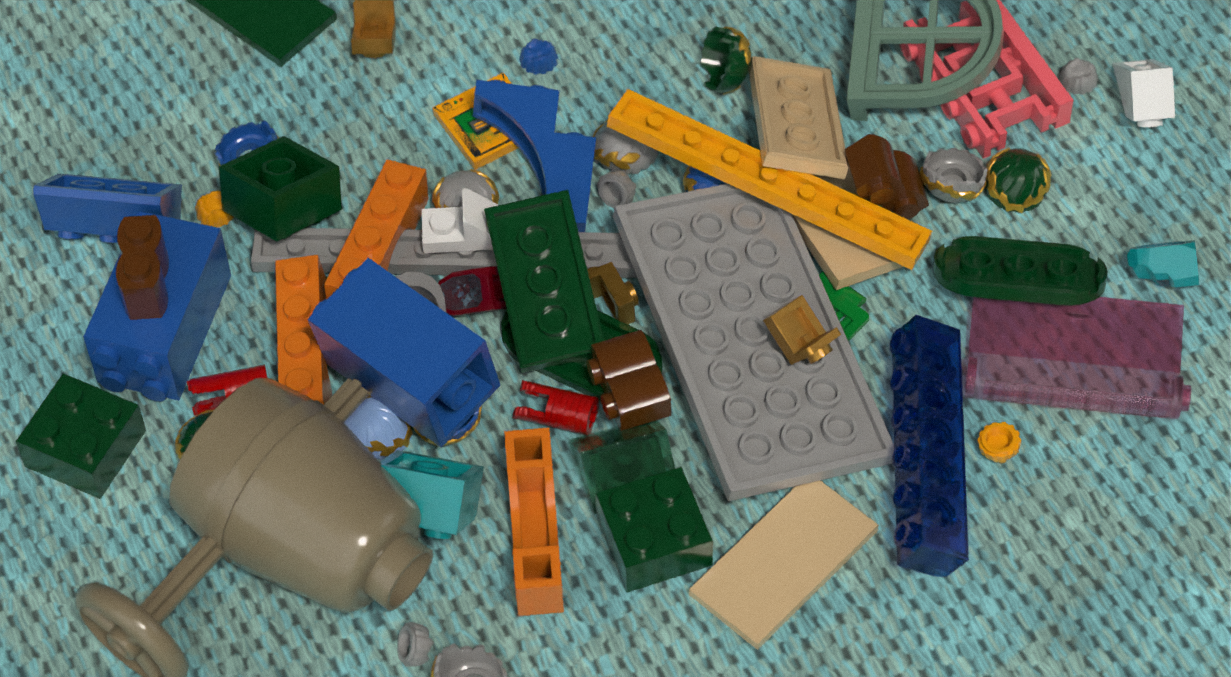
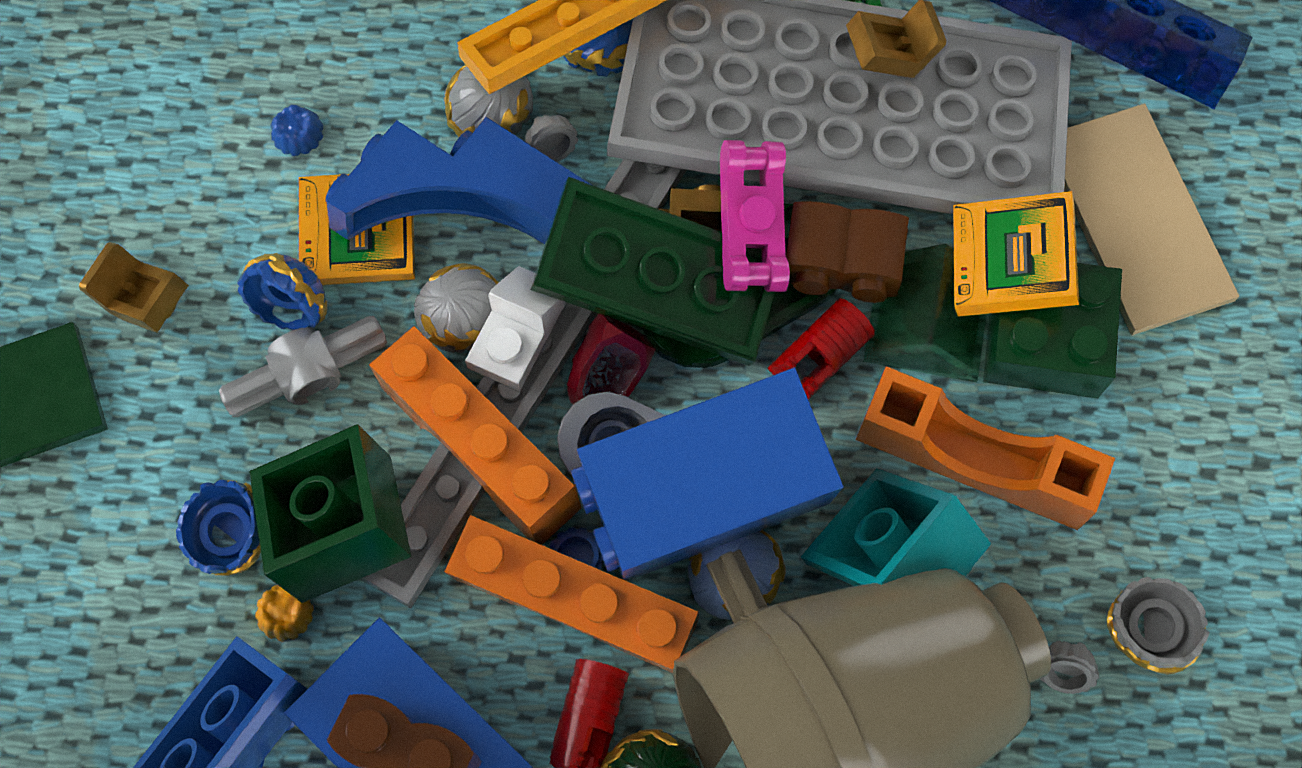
camera: 65 degrees left, 15 degrees up
none -> light grey axle [219,316,387,417]
none -> blue hair [237,253,327,330]
none -> dark pink plate [720,140,790,292]
none -> light orange tile [953,191,1079,316]

